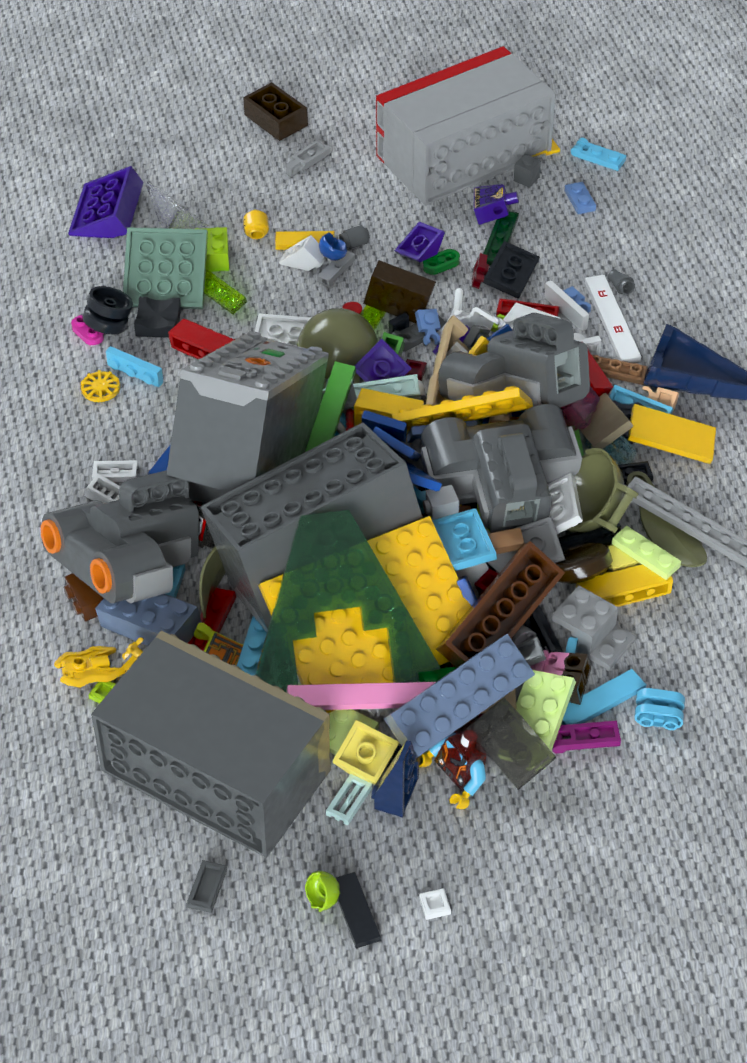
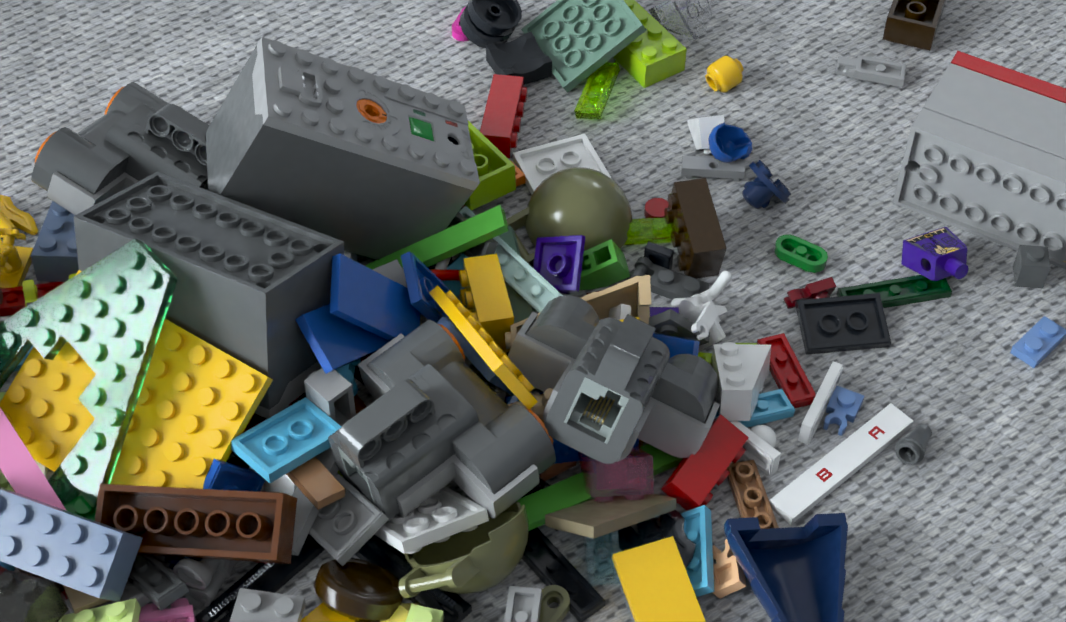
camera: 60 degrees right, 0 degrees up
yellow wheel [80,370,120,402] -> none
medium azure plate [106,346,163,387] -> none
yellow tile [275,231,335,250] -> none
dark grey brick [339,225,370,249] -> none
dark purple slope [394,222,445,263] -> none
medium blue plate [415,309,441,346] -> none
none -> dark blue plate [742,160,791,209]

